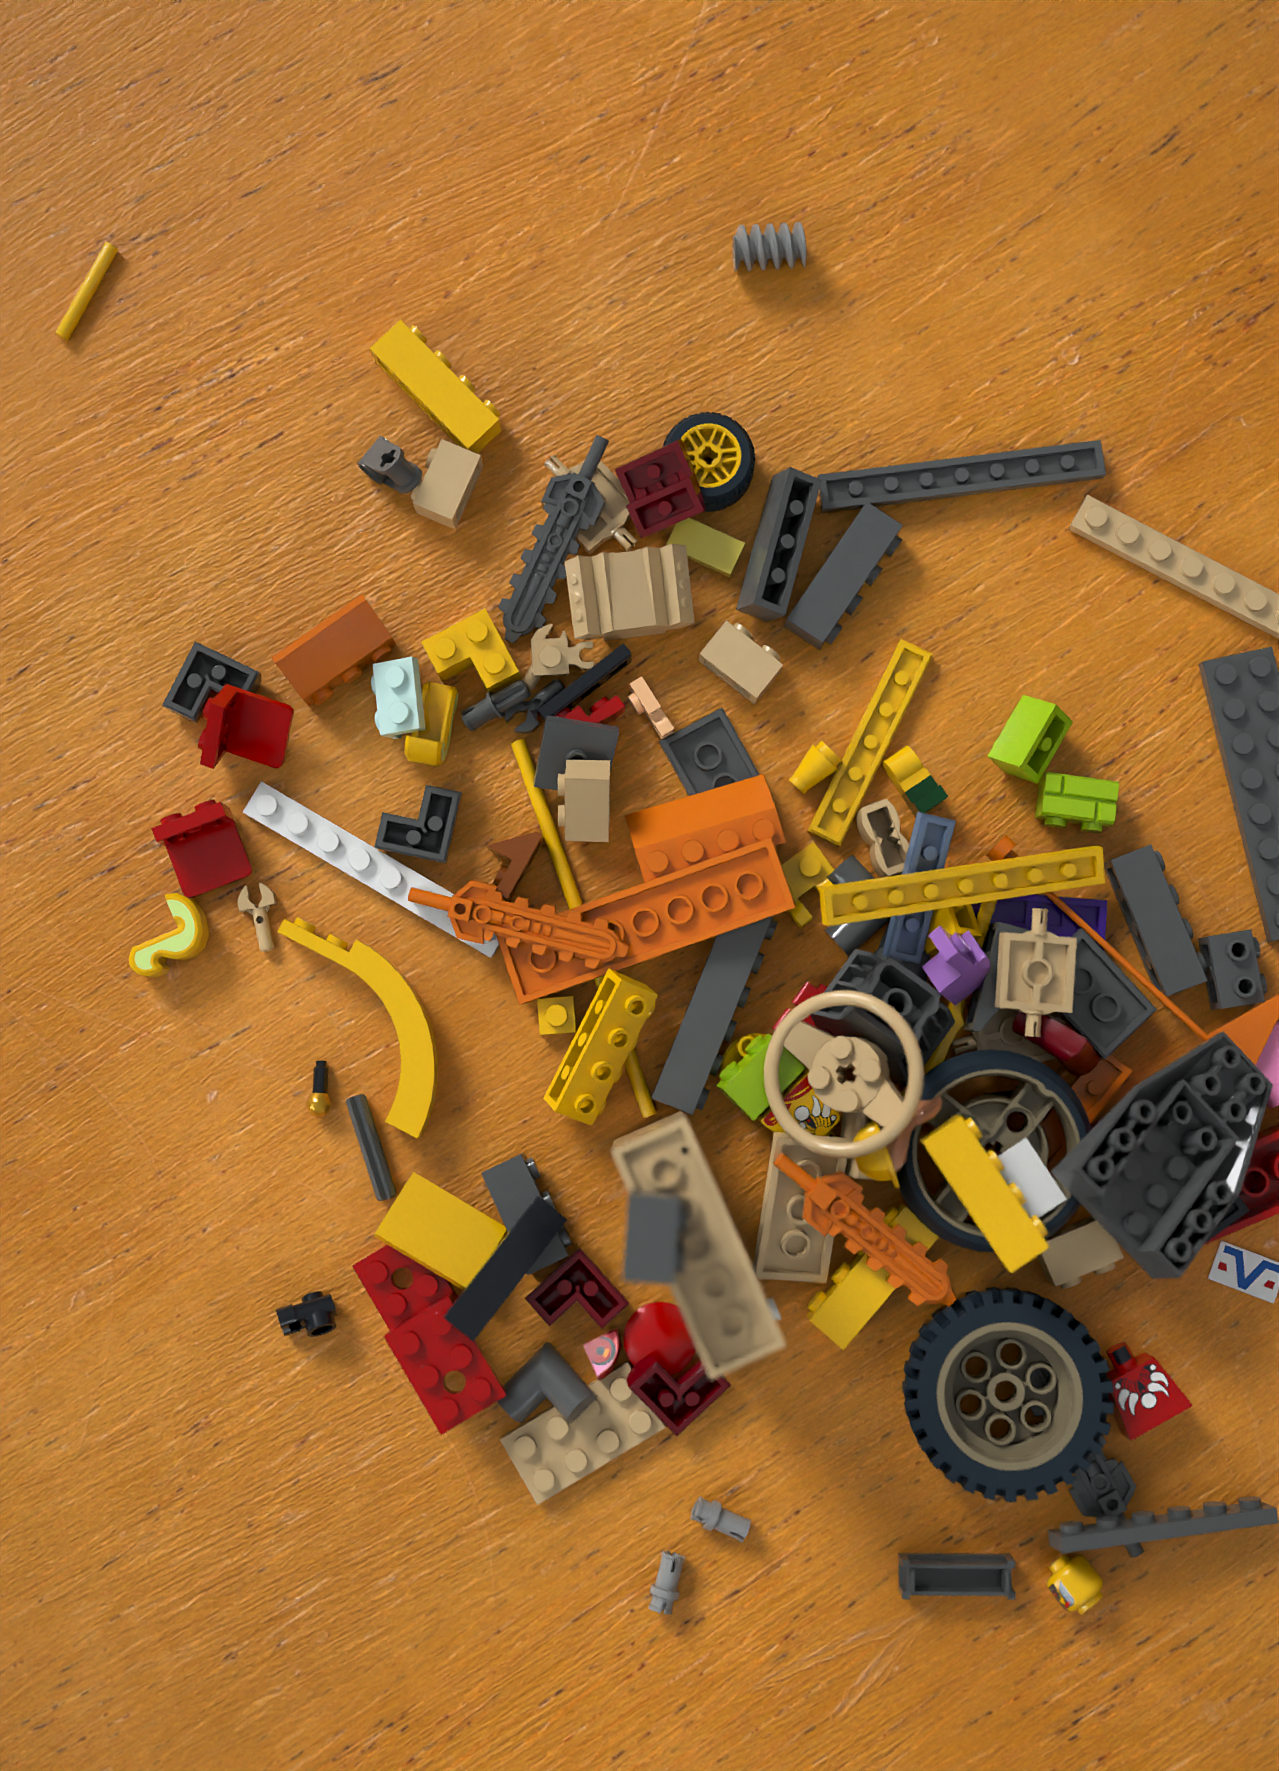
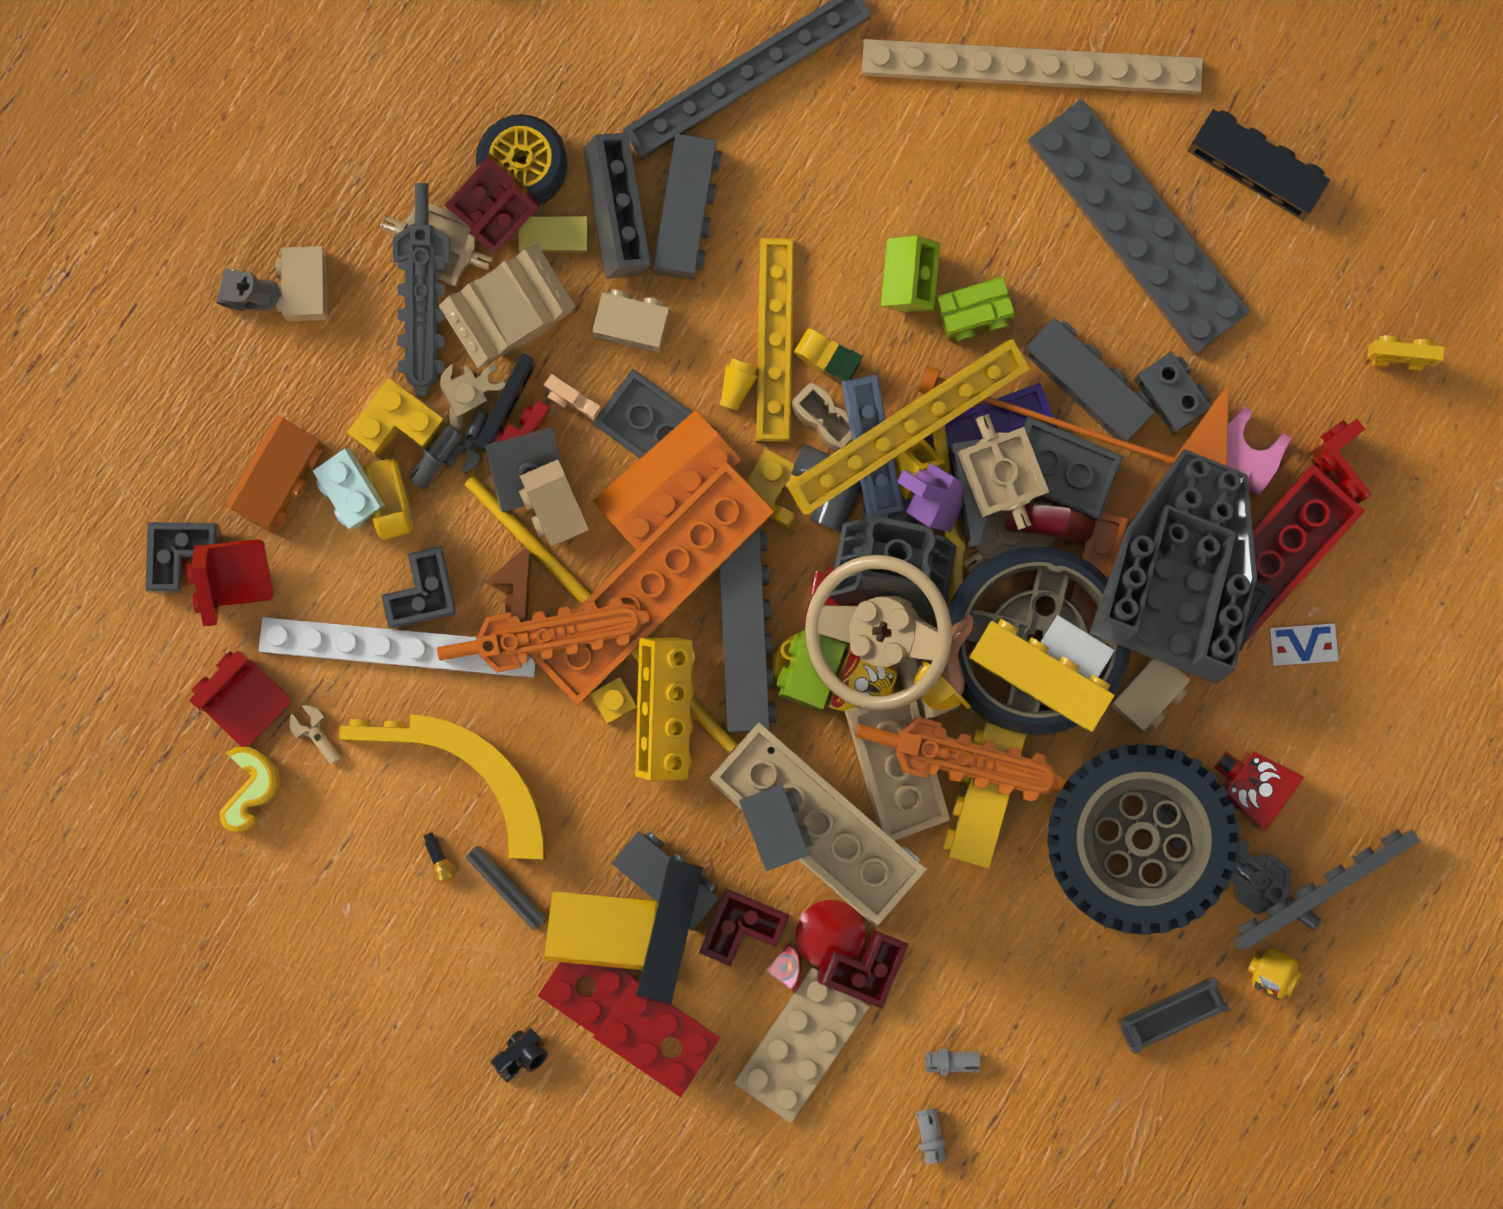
camera: 25 degrees left, 0 degrees up
yellow brick [369,319,502,454] -> none
dark grey brick [497,1342,598,1424] -> none

